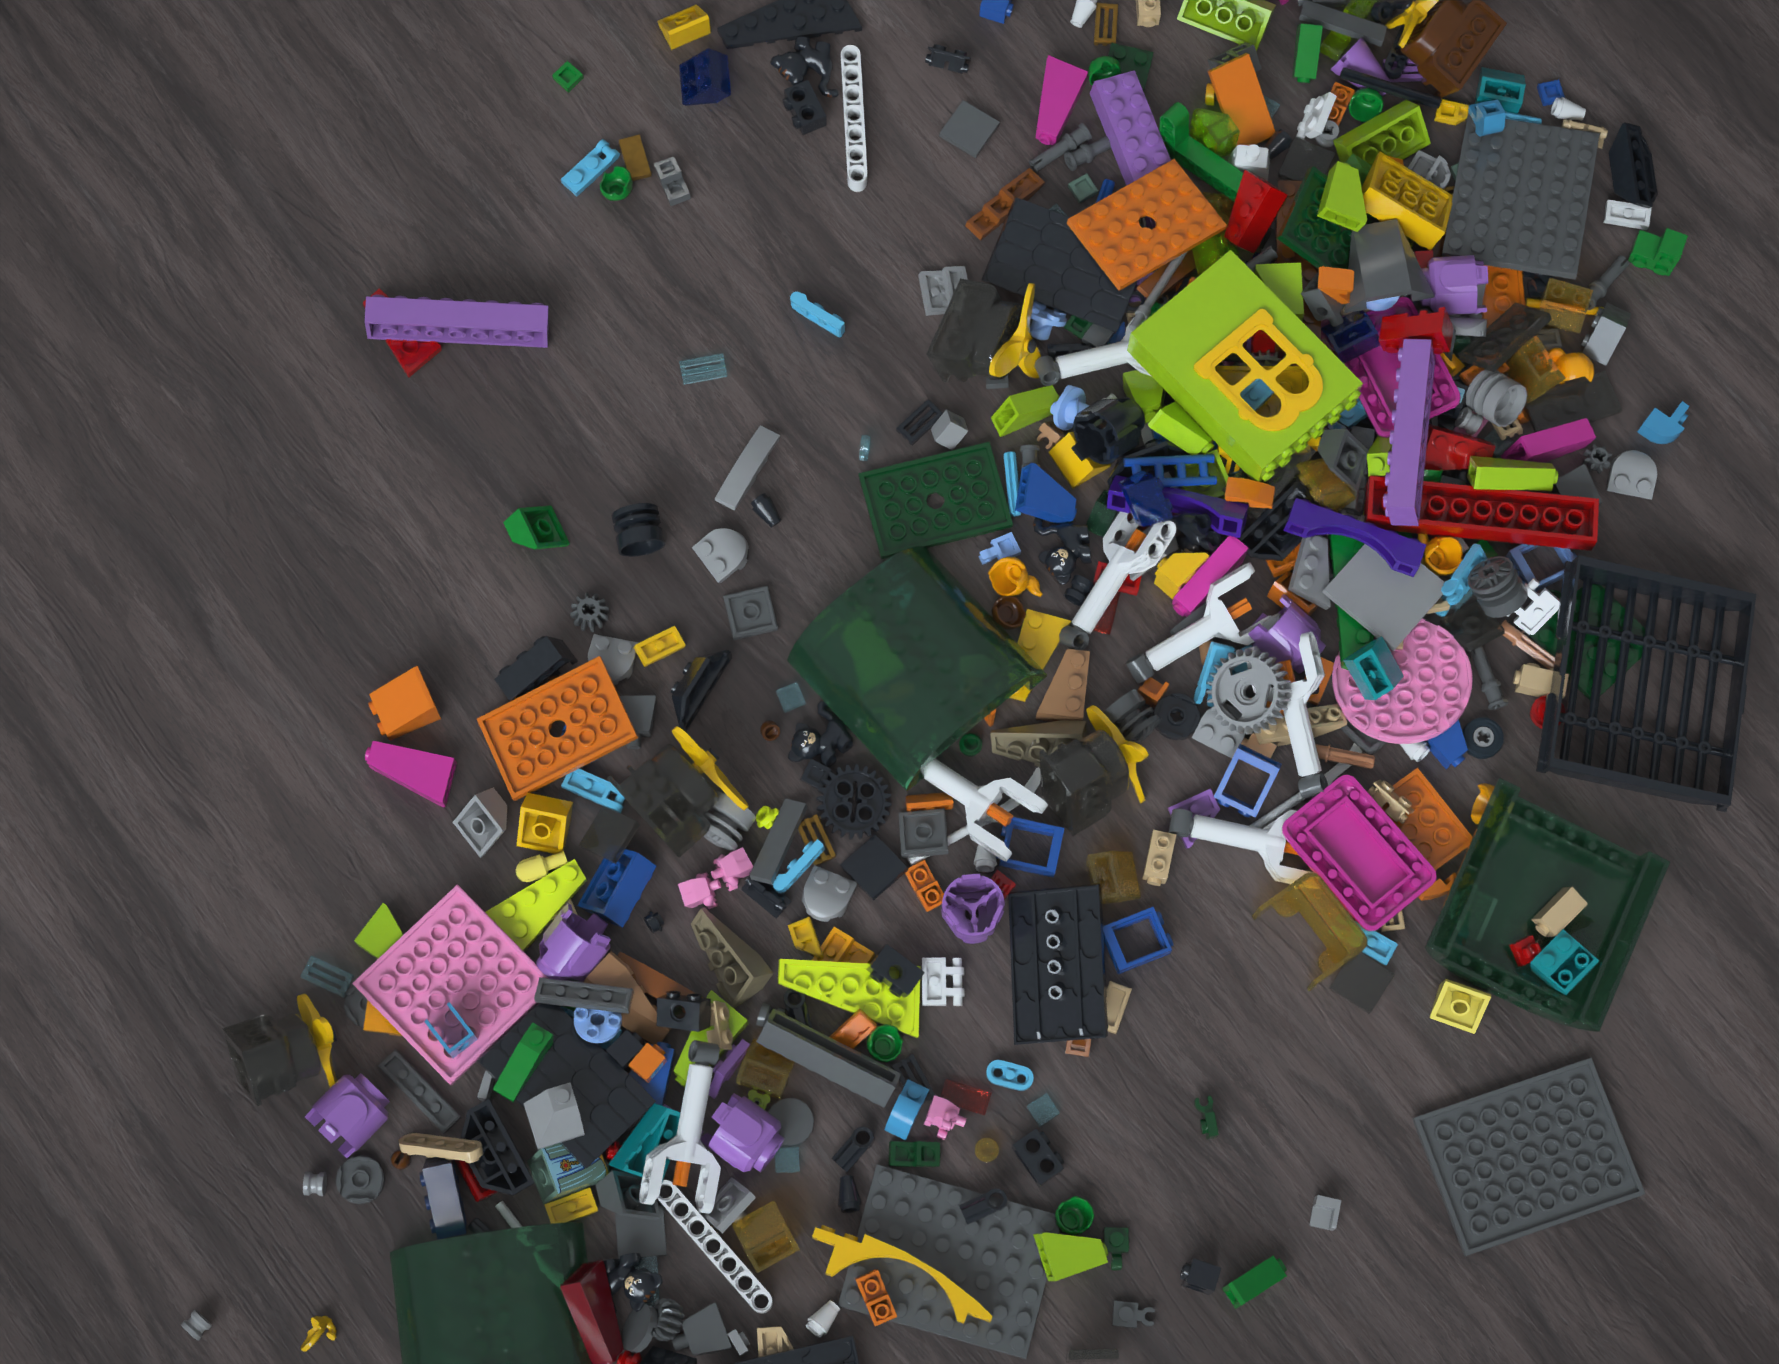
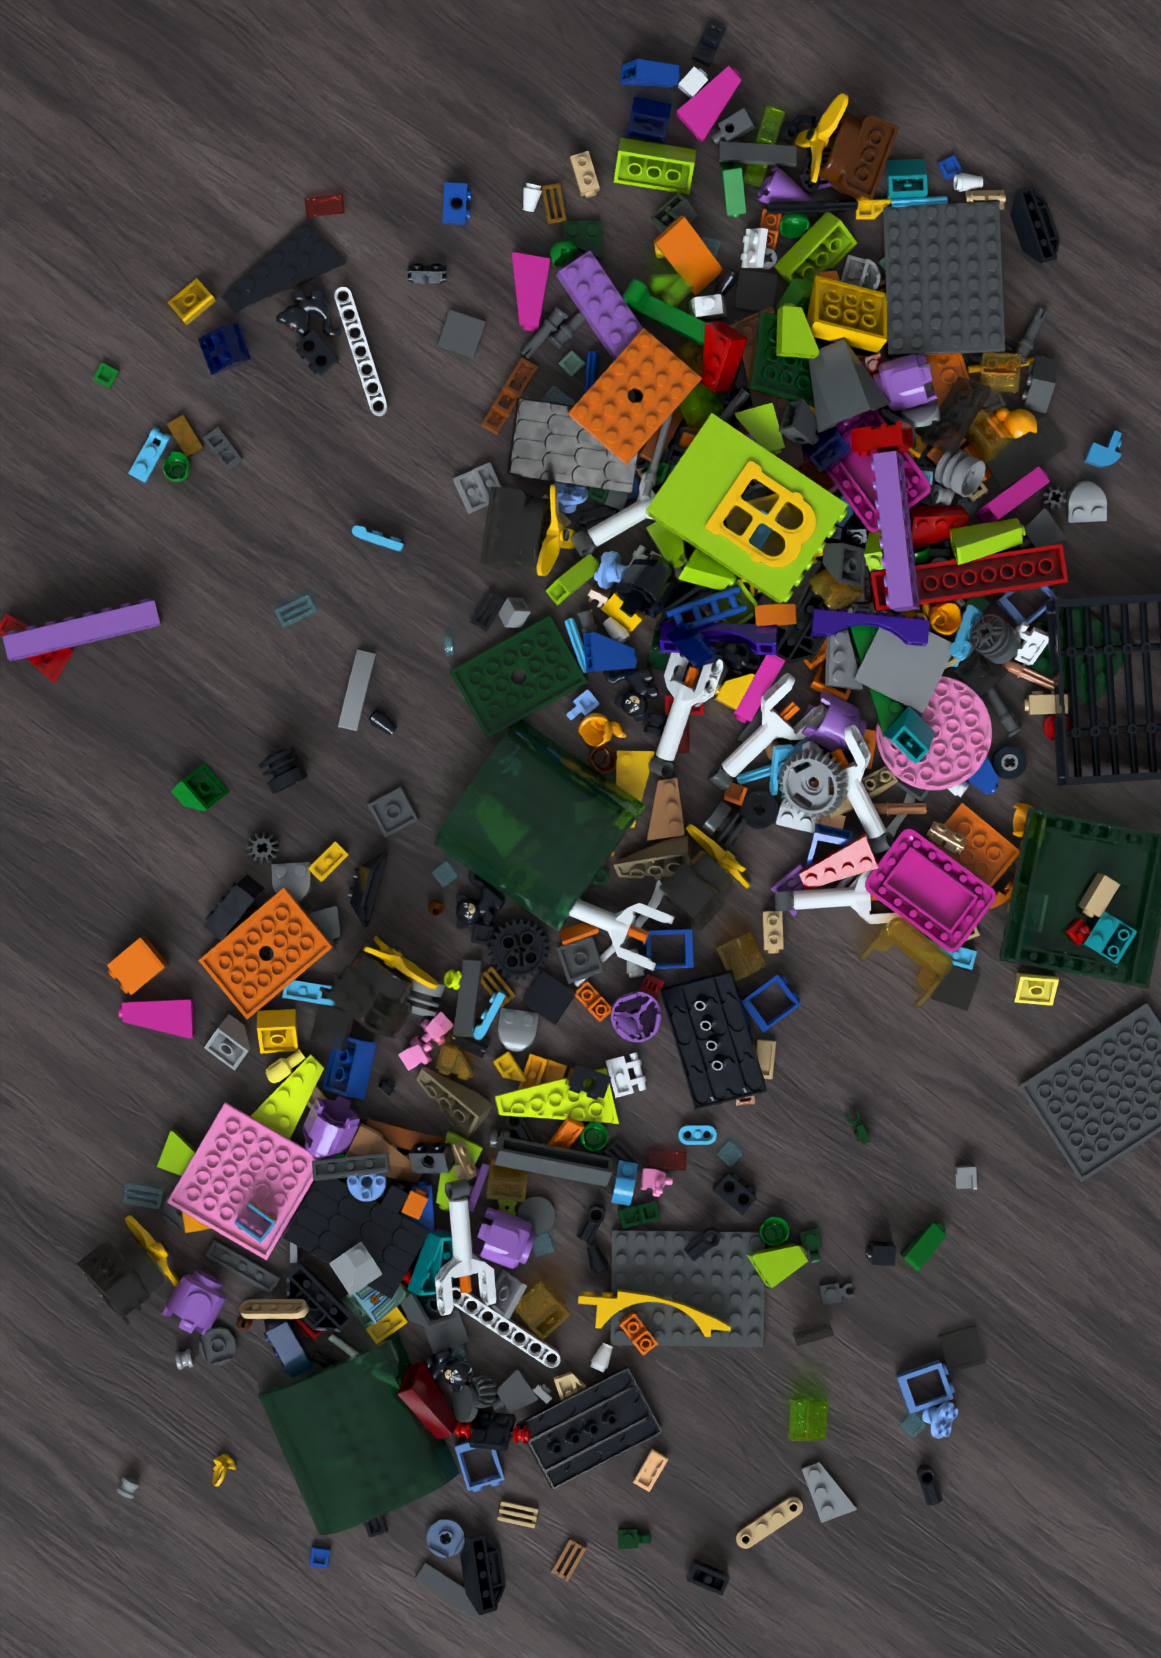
camera: 10 degrees left, 15 degrees up
green slope [493,1022,553,1102] -> none
light grey slope [692,528,749,583] -> none
clear yellow plate [975,1138,999,1162] -> none
orange slope [1318,266,1354,304] -> none
dark azure brick [1468,99,1506,136] -> none
white plate [1603,199,1651,230] -> none
green brick [1627,228,1688,276] -> none
none -> clear yellow slope [436,1043,474,1080]
none -> white cone [603,617,630,644]
none -> medium azure axle [736,764,771,785]
none -> wing [799,832,878,890]

